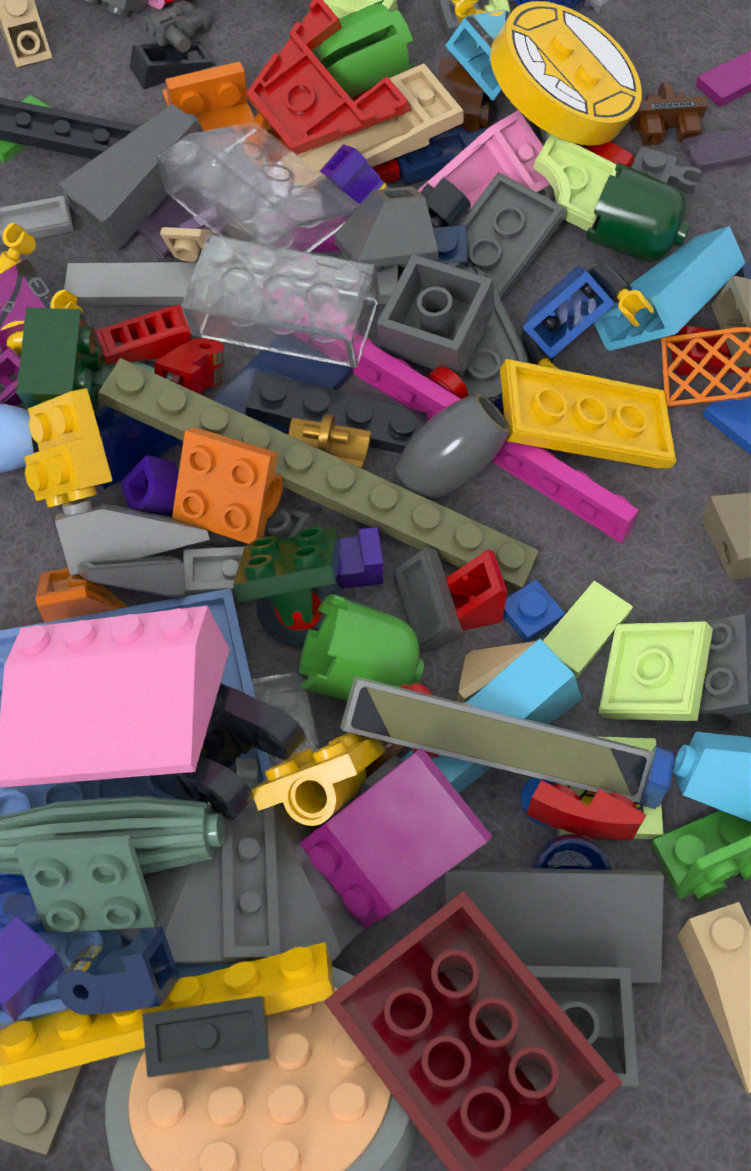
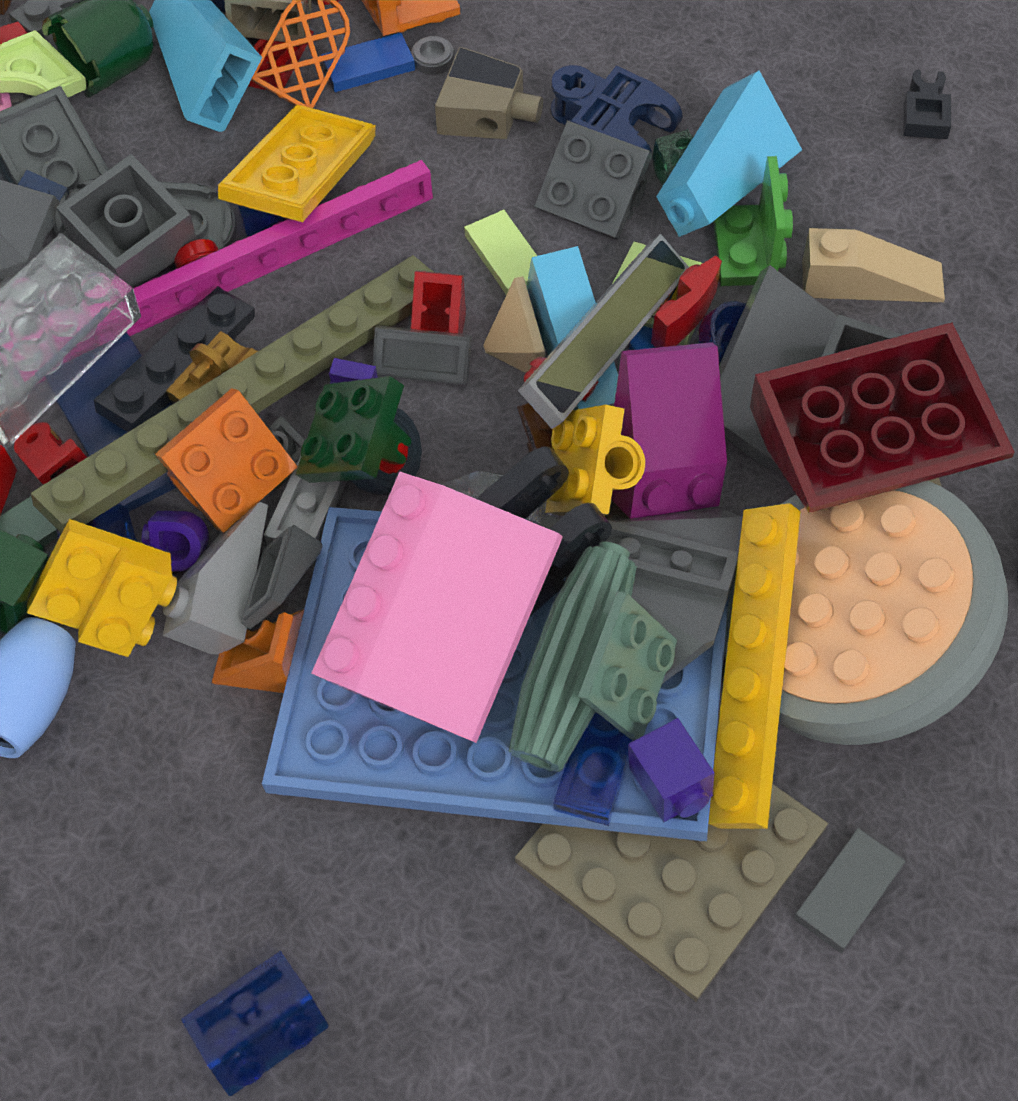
camera: 65 degrees left, 0 degrees up
dark blue leg [57,926,180,1015] -> none
black plate [142,996,271,1078] -> none
bright green cylinder [299,594,424,701] -> none
dark grey piece [395,393,510,501] -> none
blue plate [503,579,566,643] -> none
blue torso [521,263,654,370] -> none
yellowish green tile [598,621,713,721] -> none
blue tile [638,746,675,809] -> none

